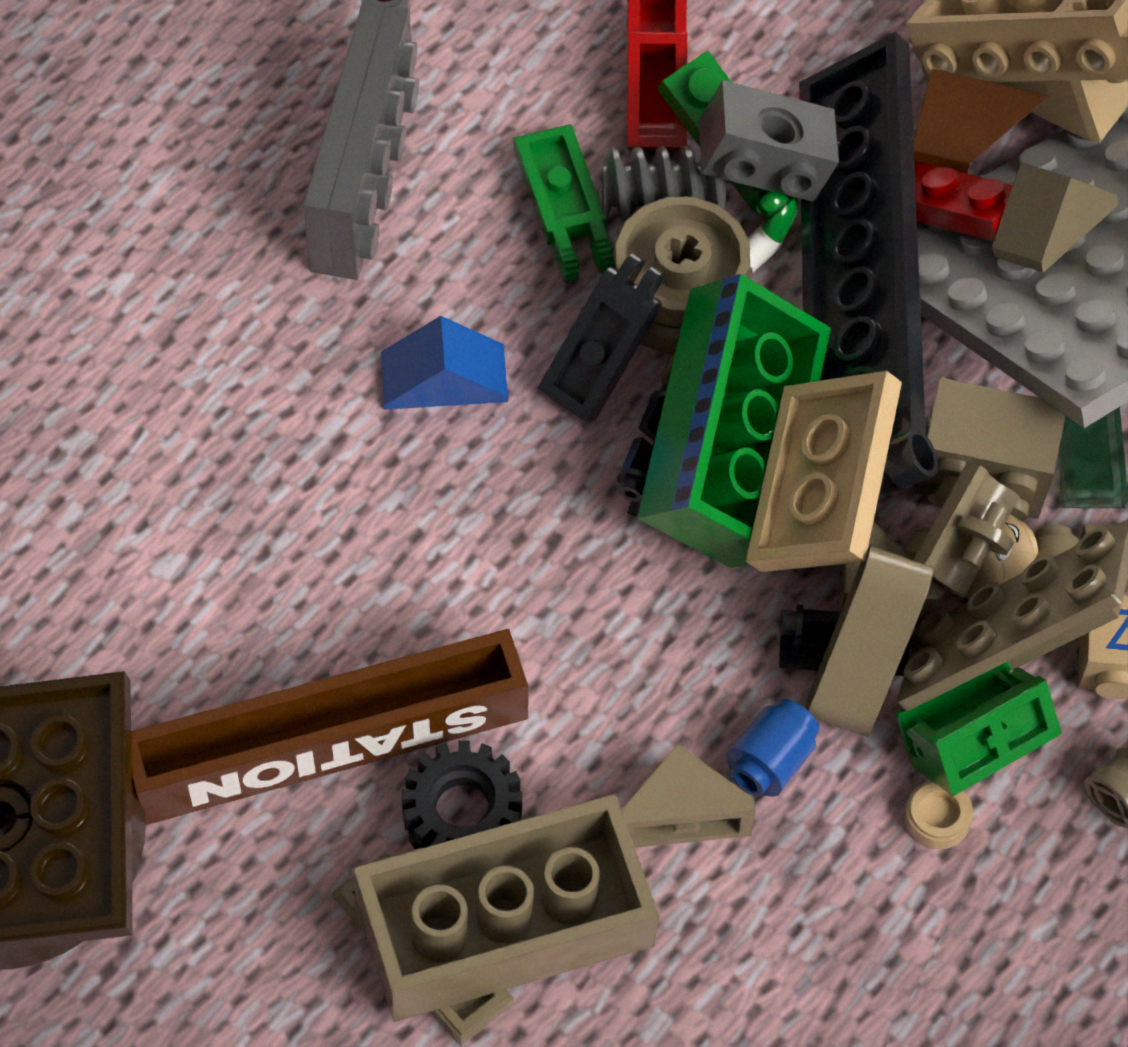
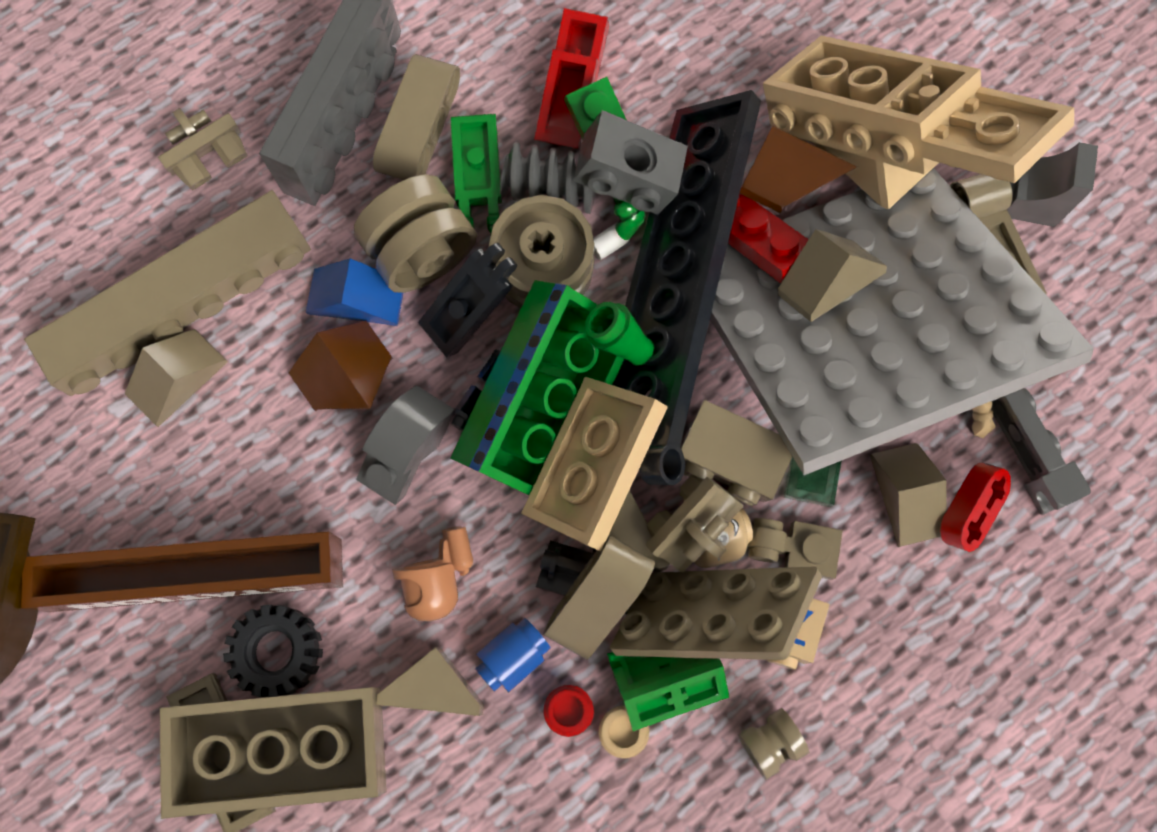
camera: 15 degrees right, 15 degrees up
none -> dark tan brick [24,190,311,396]
none -> dark tan slope [125,329,228,427]
none -> dark tan hips [158,108,248,191]
none -> reddish brown slope [288,320,393,411]
none -> dark tan wheel [354,174,477,293]
none -> dark grey brick [356,385,454,505]
none -> dark tan beam [373,54,460,180]
none -> nougat piece [392,526,473,621]
none -> red plate [543,685,594,737]
none -> green cone [585,302,654,365]

